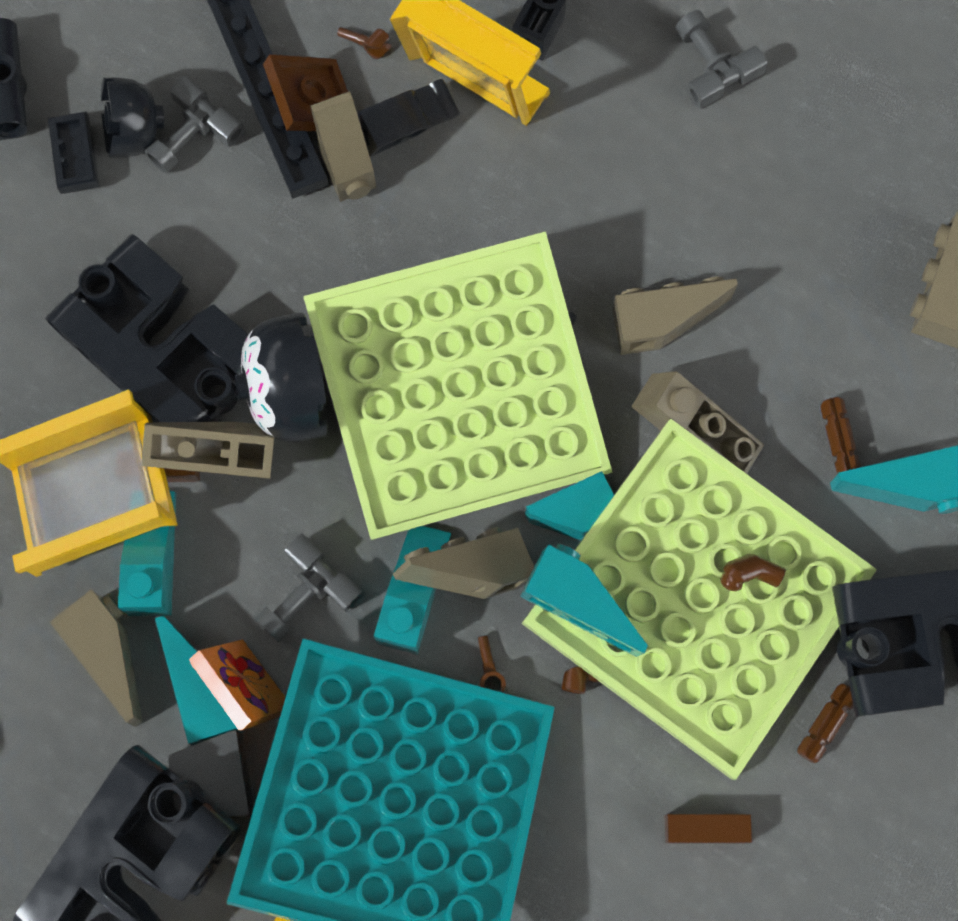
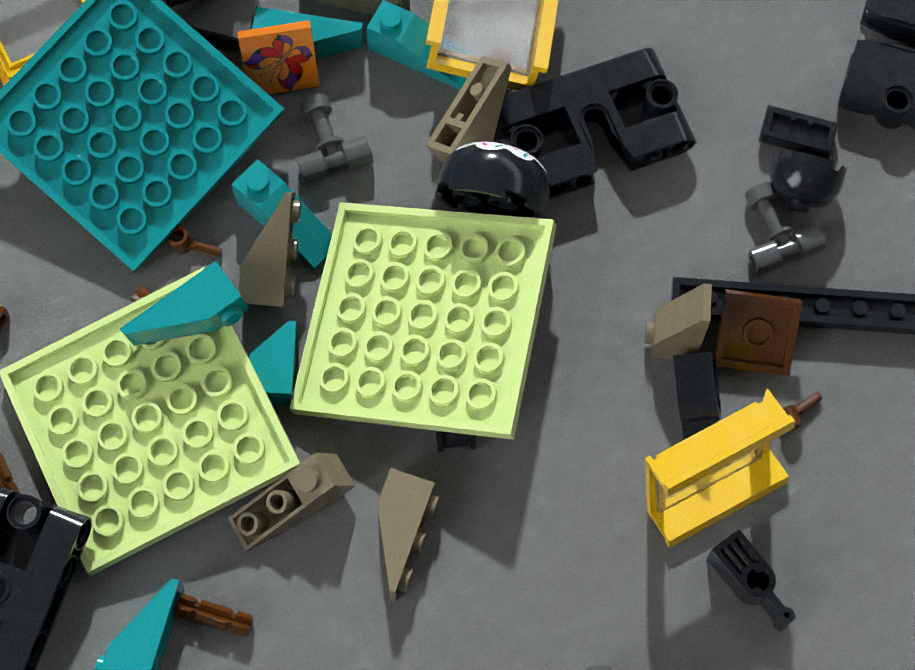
camera: 115 degrees right, 5 degrees down
reddish brown arm [720,554,786,592] -> none

